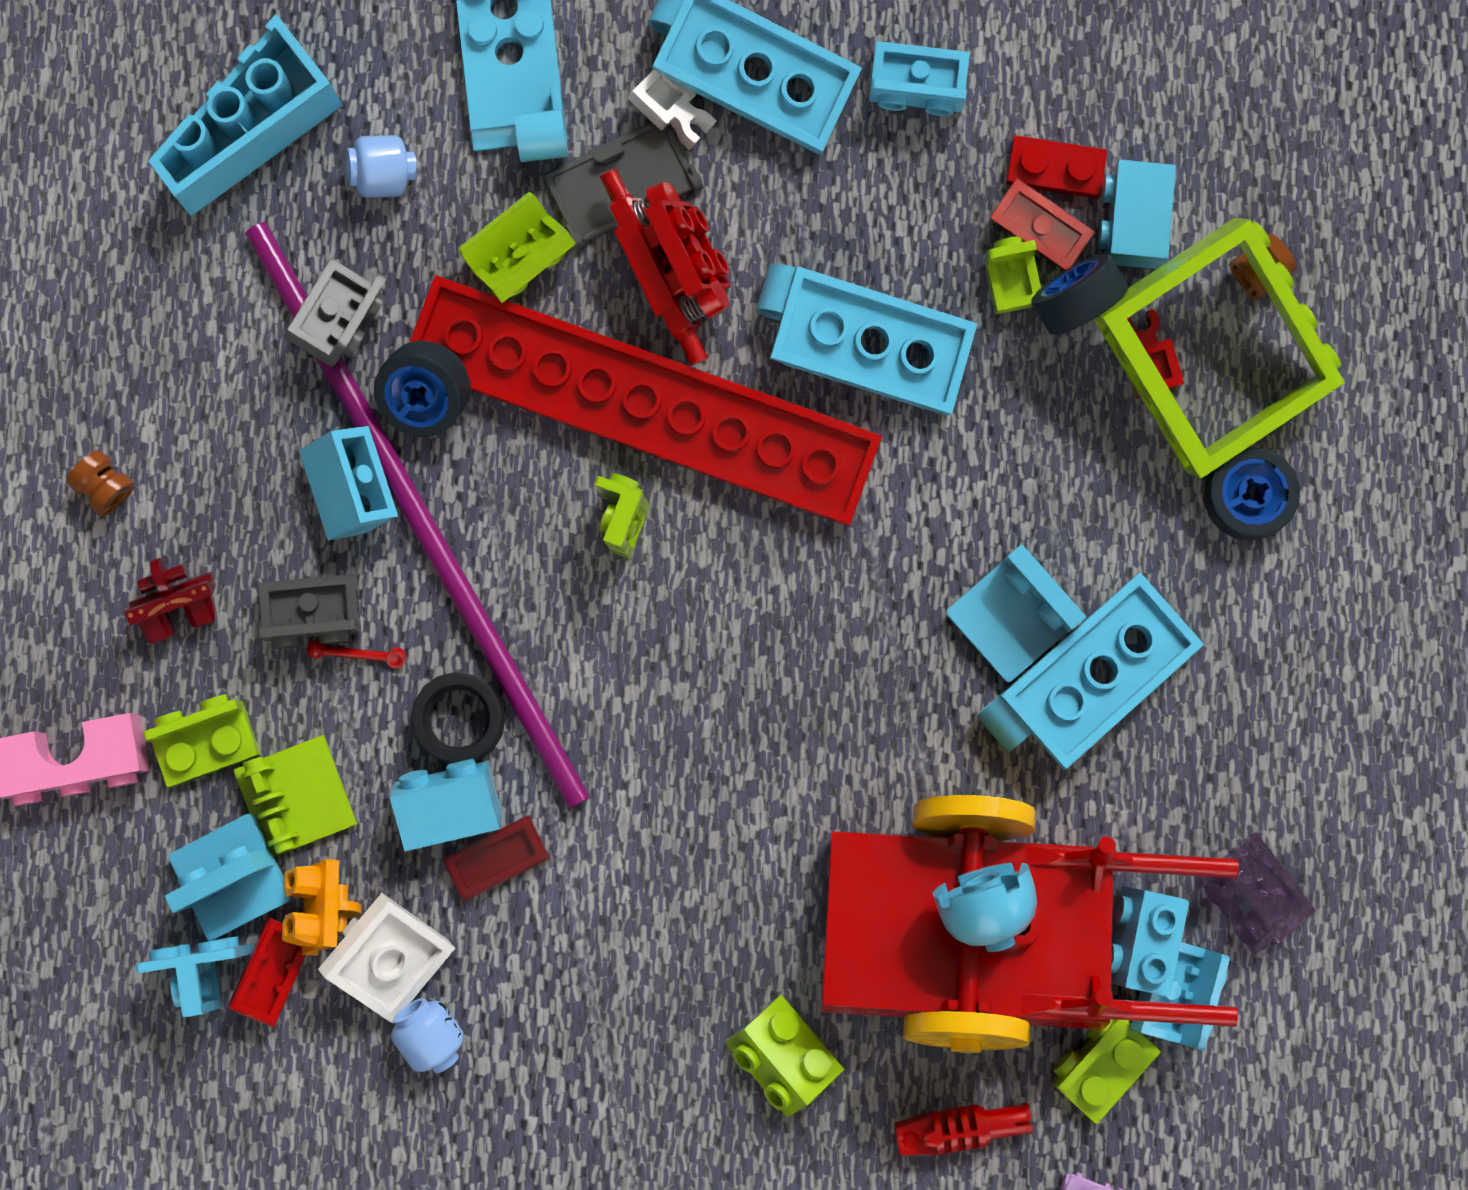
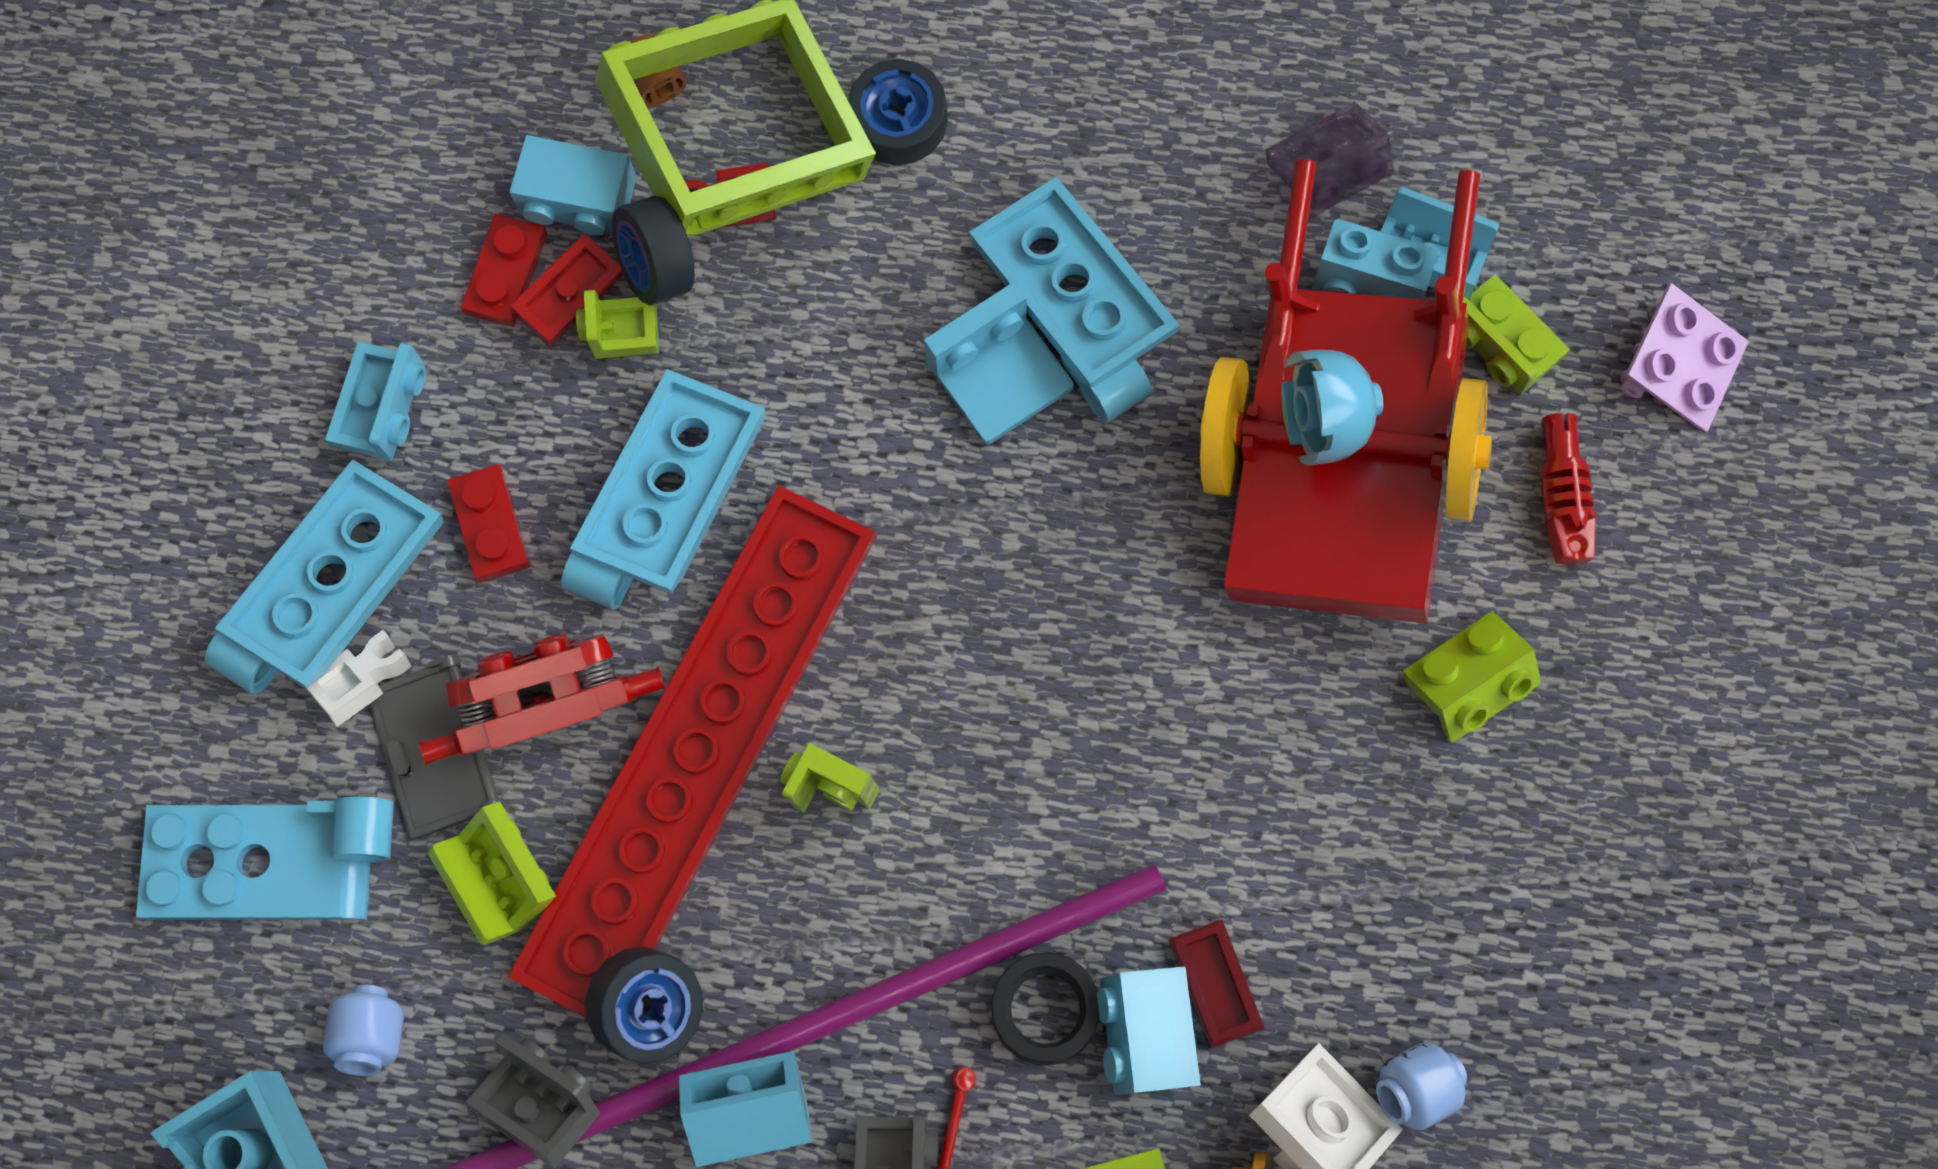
camera: 80 degrees left, 10 degrees down
none -> red plate [447,464,531,583]

